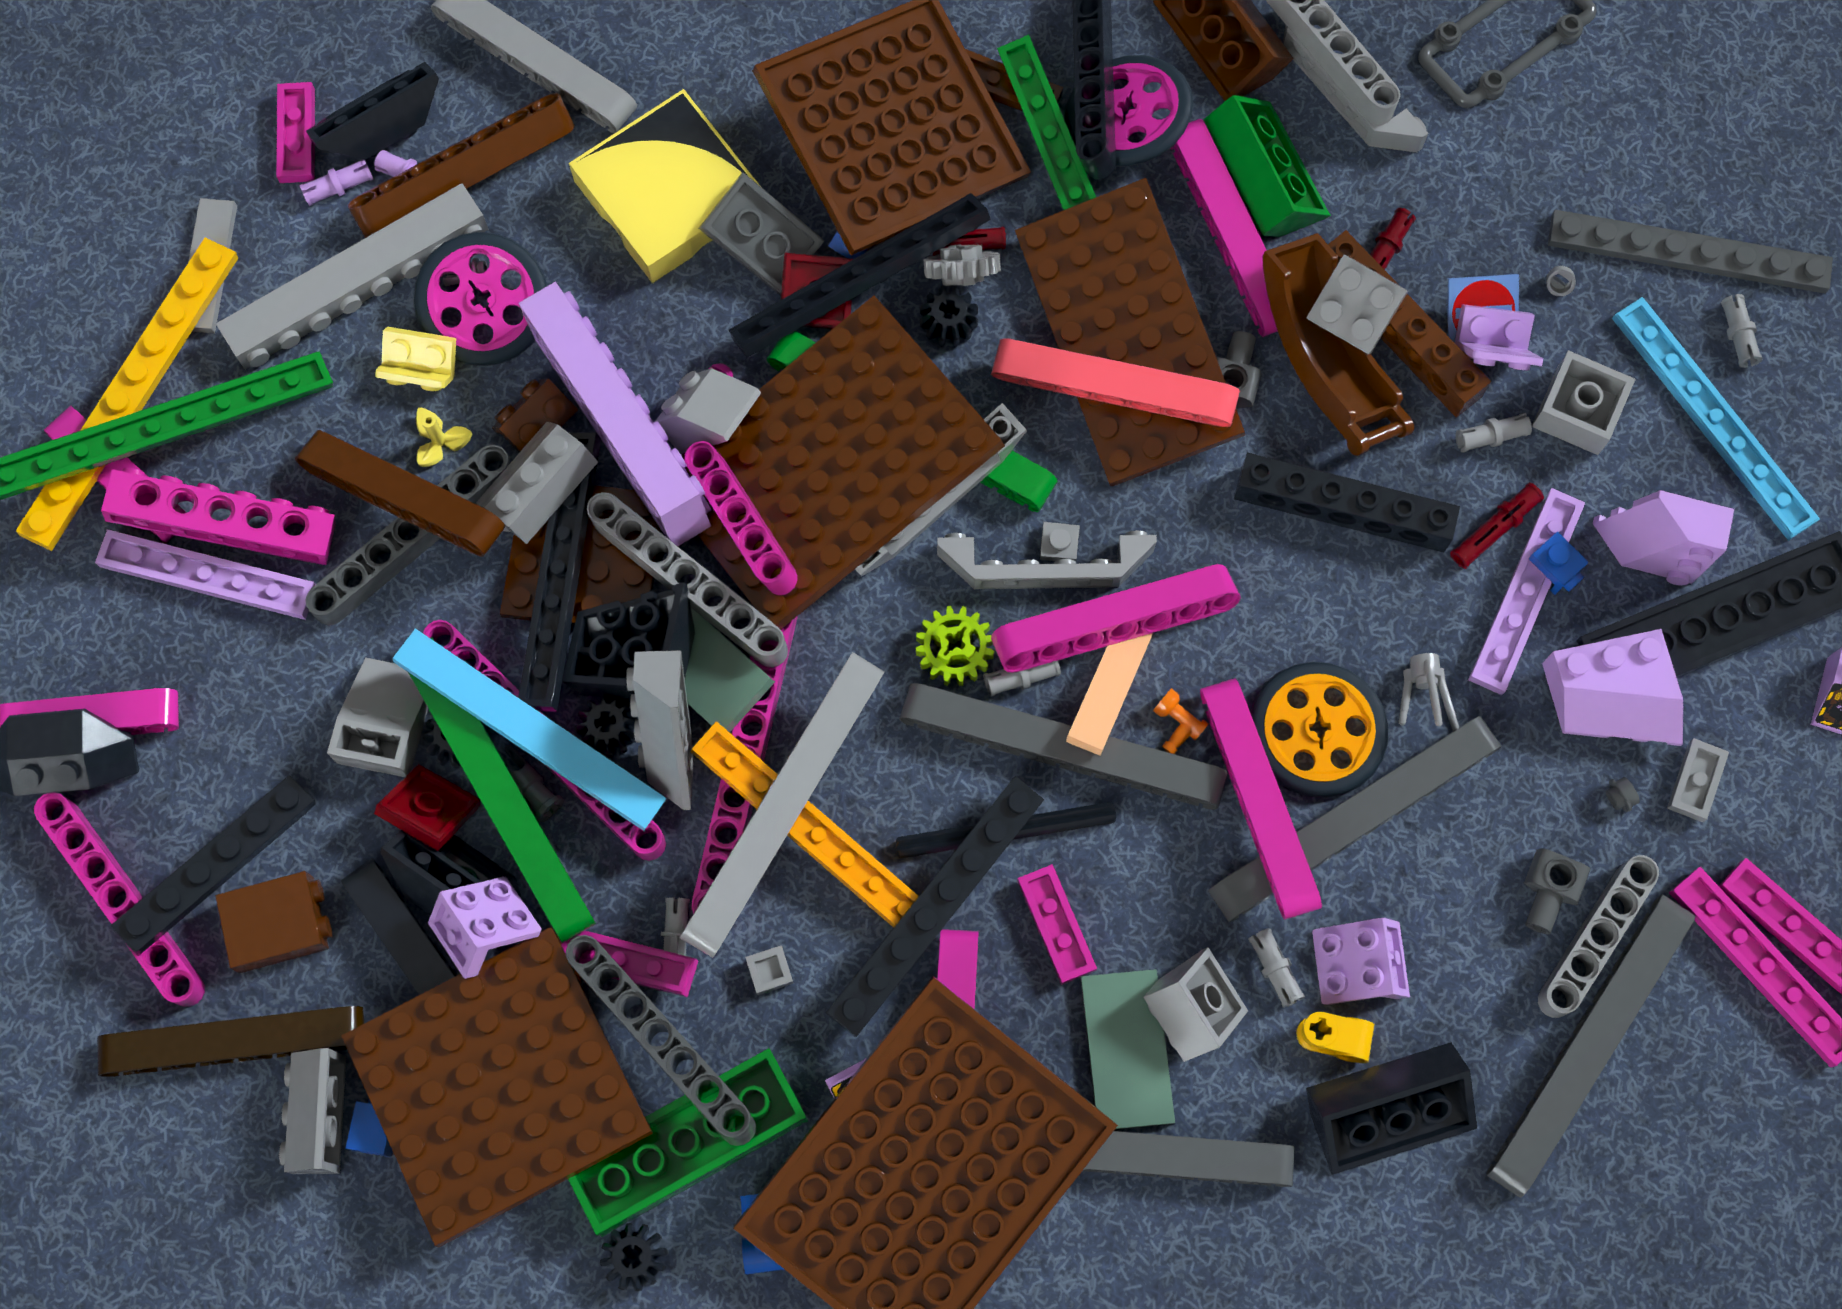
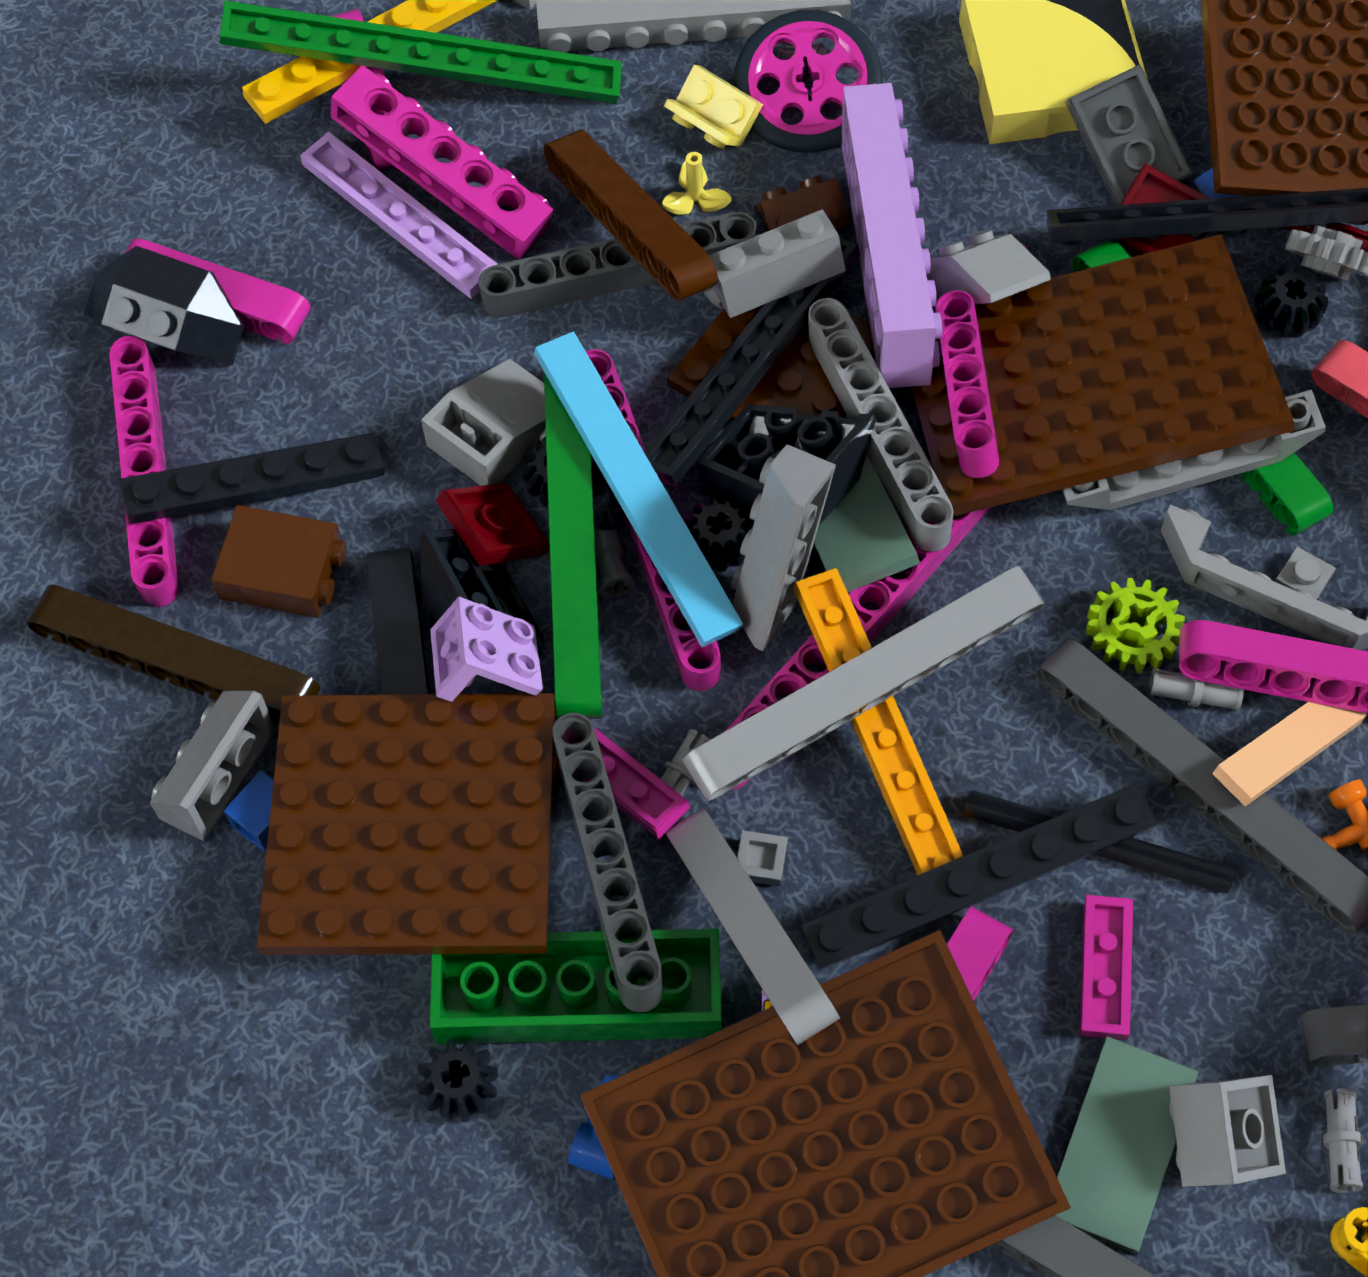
camera: 30 degrees right, 10 degrees down
none -> light grey beam [666,807,840,1046]

